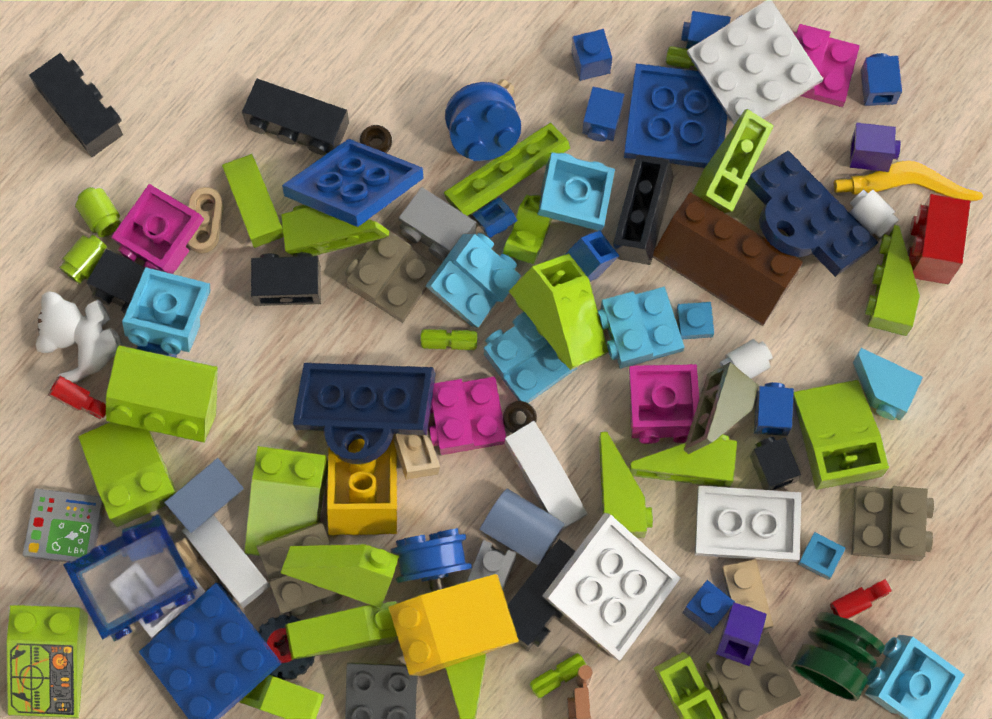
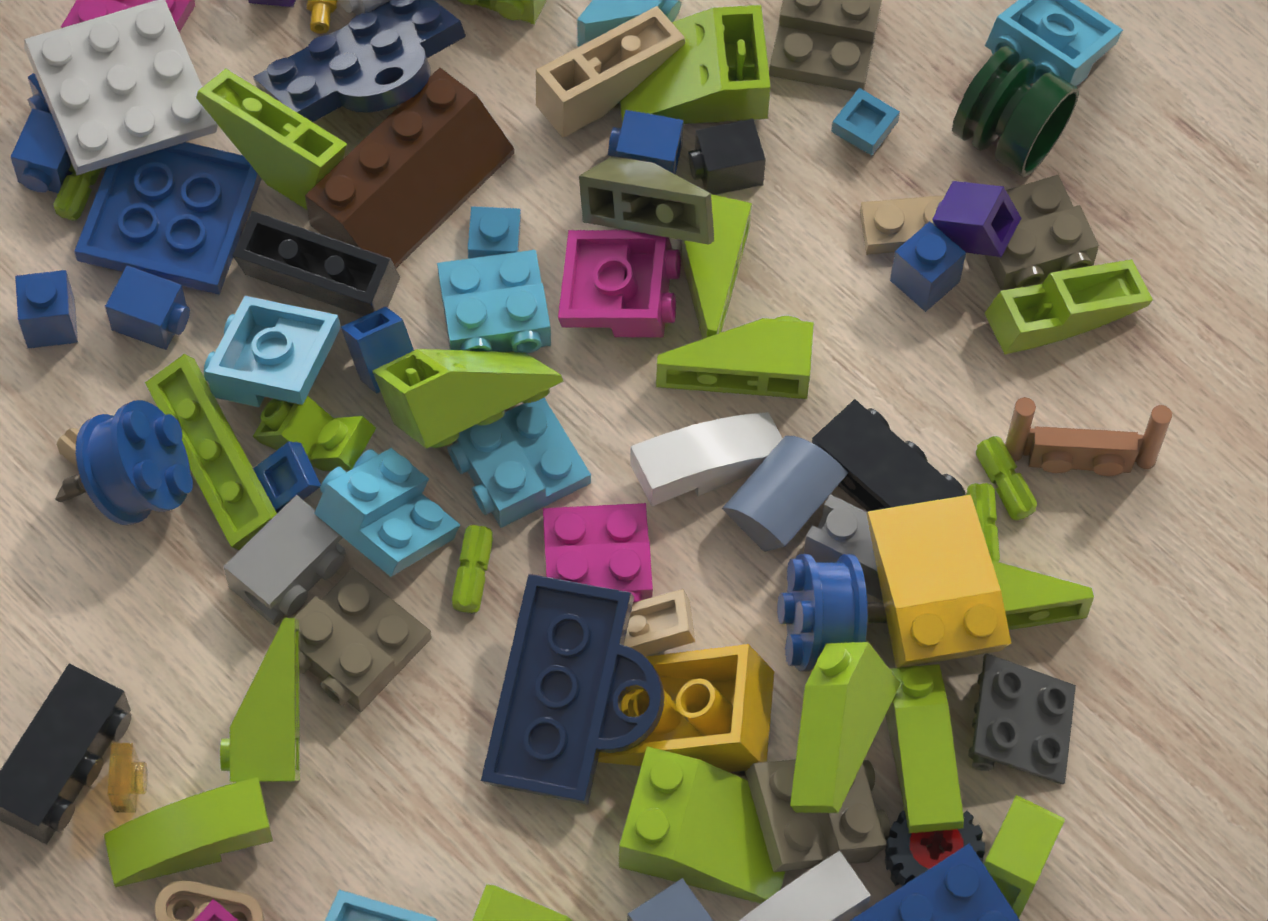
camera: 85 degrees left, 10 degrees down
black brick [251,252,321,306] -> none
blue plate [282,139,424,227] -> none
dark brown plate [360,125,392,153] -> none
dark brown plate [503,401,537,433] -> none
white plate [542,513,681,661] -> none
white plate [695,486,801,562] -> none
white brick [720,339,773,379] -> none
red bar [830,579,892,619] -> none
none -> clear yellow plate [107,743,148,813]
none -> tan slope [536,6,685,138]
none -> lime piece [966,483,1000,562]

